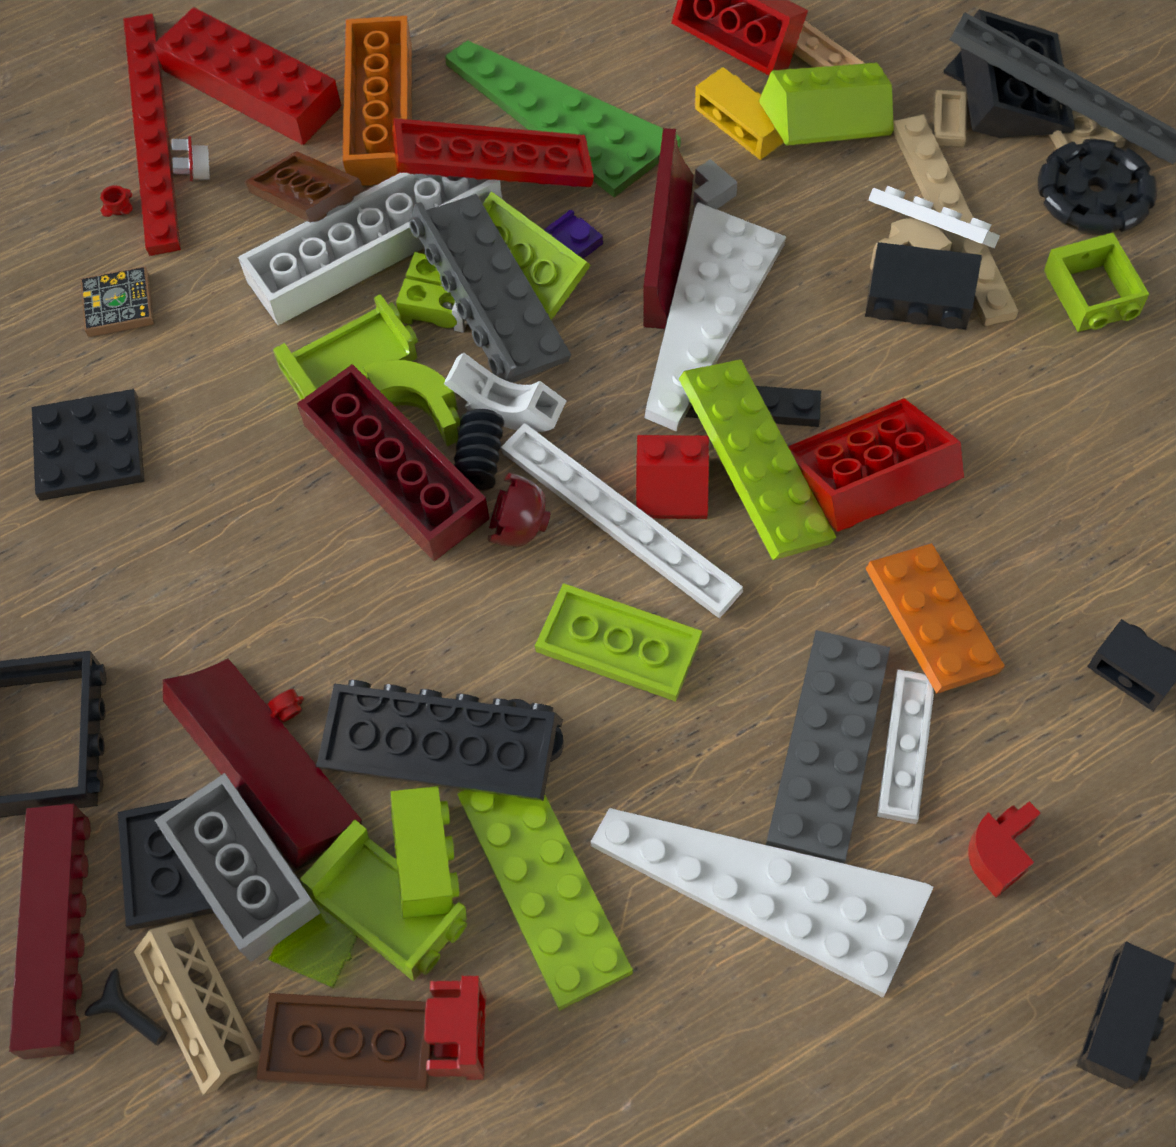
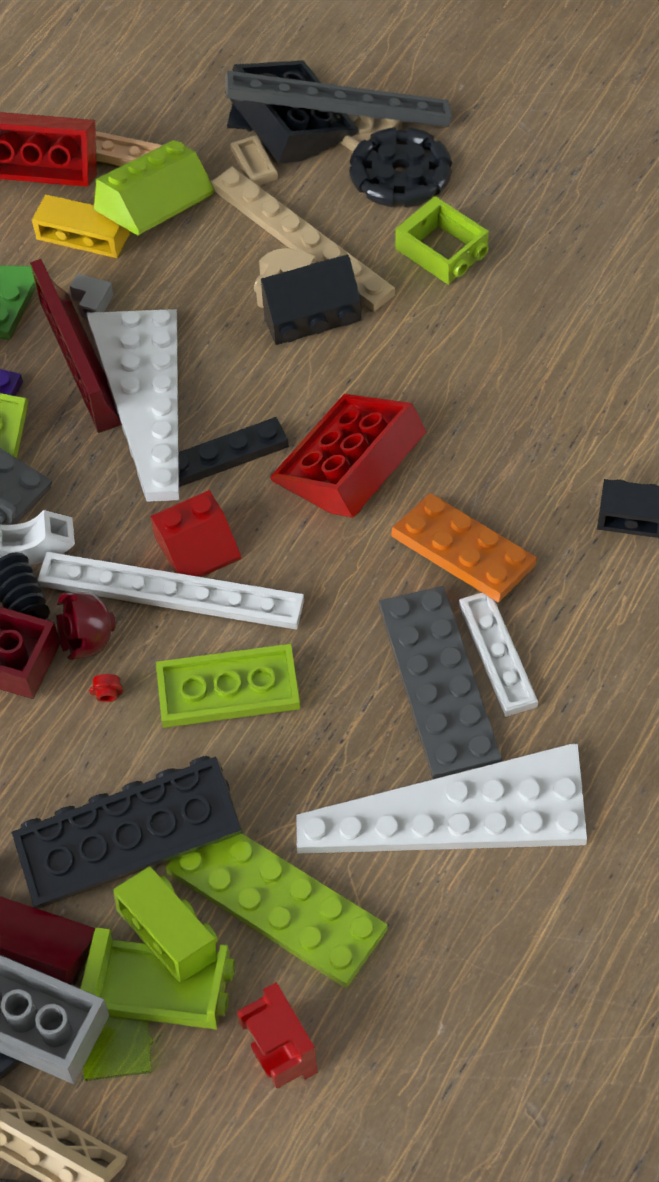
camera: 30 degrees left, 5 degrees down
reddish brown plate [256,993,432,1092] -> none
lime plate [679,359,837,560] -> none
white plate [868,186,1000,248] -> none
red brick [968,801,1041,898] -> none
none -> red plate [89,674,123,702]

